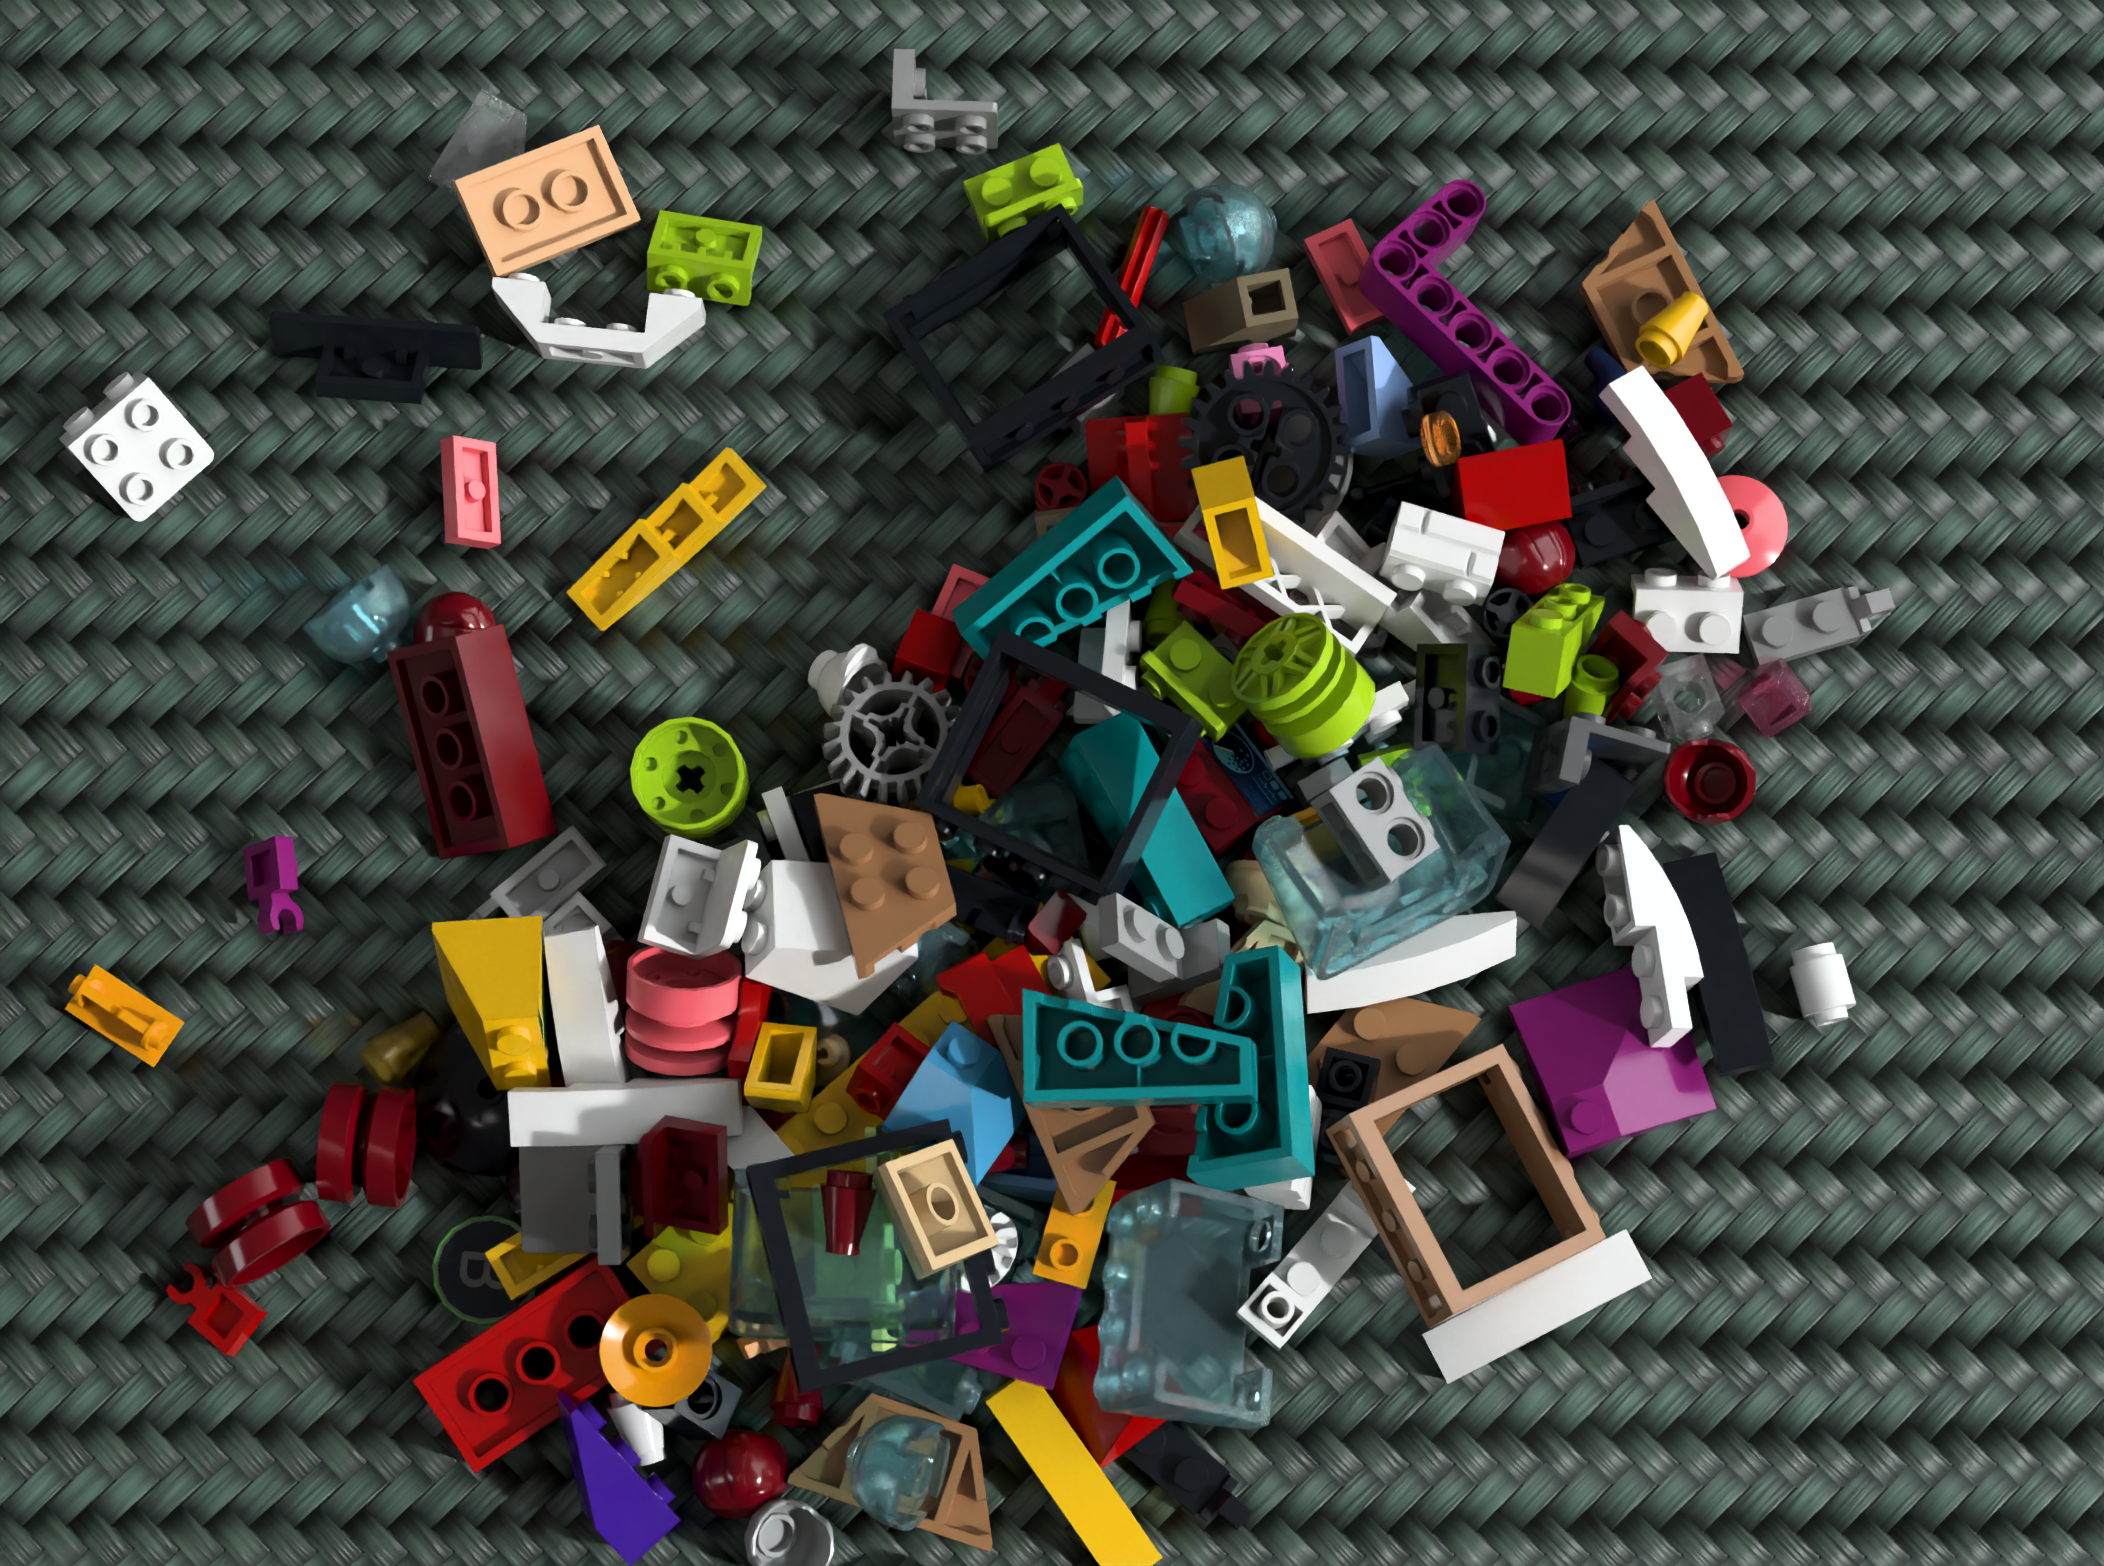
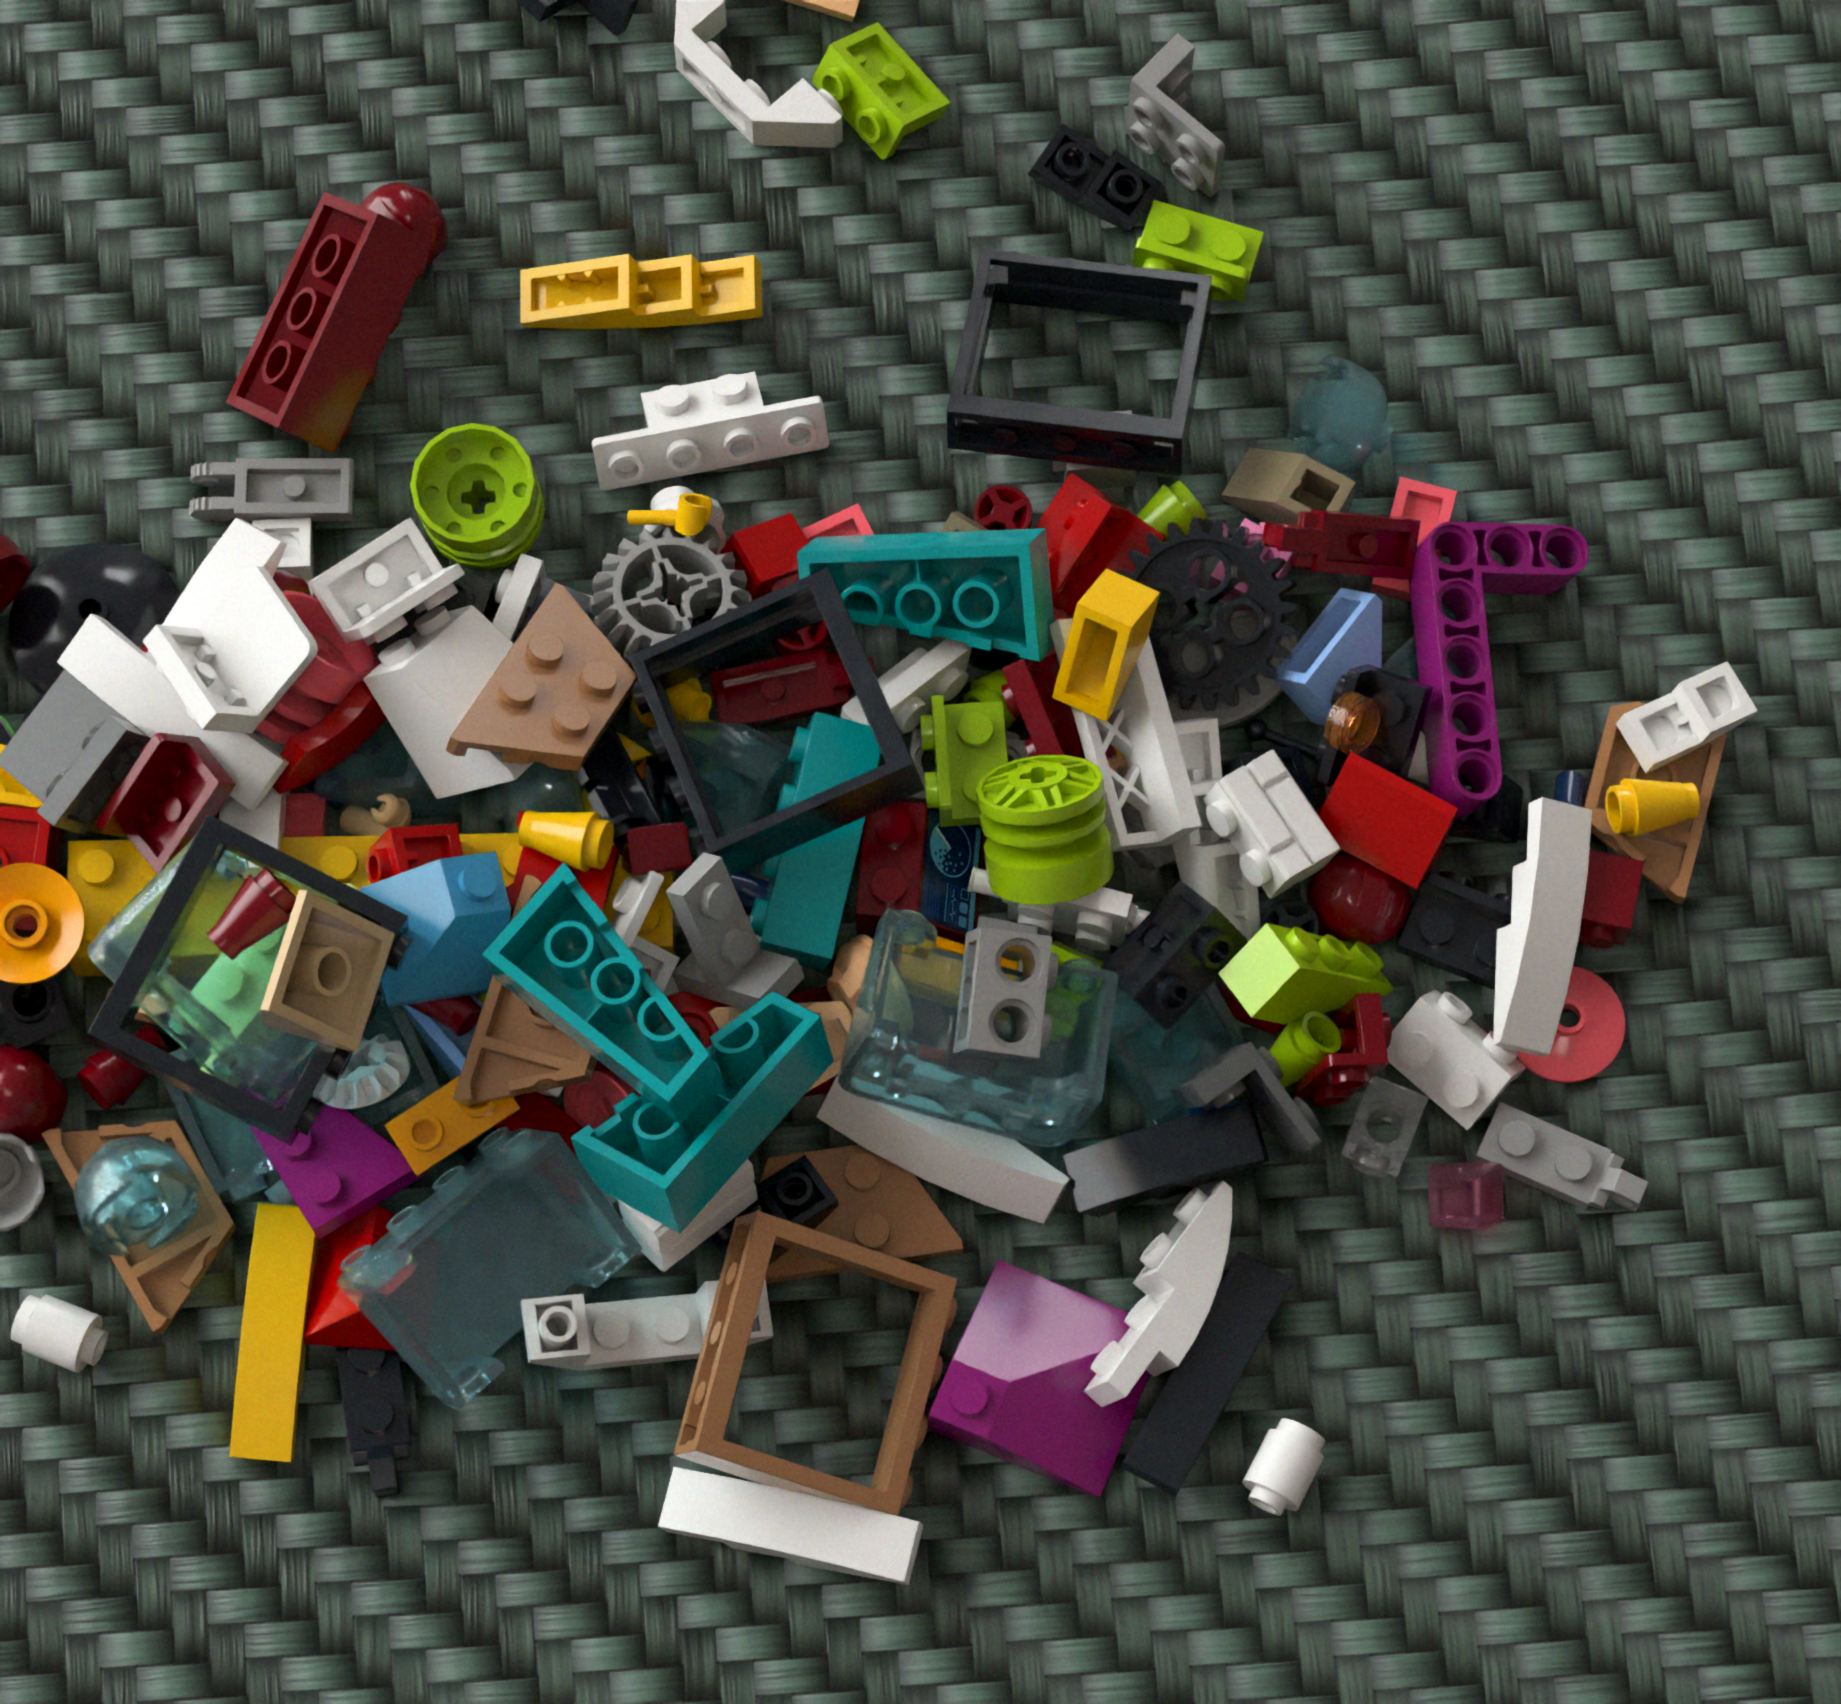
camera: 40 degrees right, 5 degrees down
magenta plate [243,836,304,935] -> none
clear light blue cylinder [302,562,411,664] -> none
clear yellow cone [358,1011,442,1087] -> none
yellow slope [432,915,554,1090] -> none
coral plate [440,435,501,549] -> none
yellow slope [744,1022,817,1113] -> none
red axle [1095,206,1169,348] -> none
dark red hair [1662,738,1756,825] -> none
none -> white bracket [143,566,318,734]
none -> yellow cone [518,810,614,872]
none -> white bracket [591,371,829,491]
none -> yellow hand [627,493,712,536]
none -> black slope [1028,124,1162,231]
none -> dark red hinge [1262,509,1421,580]
none -> white slope [1616,661,1758,774]

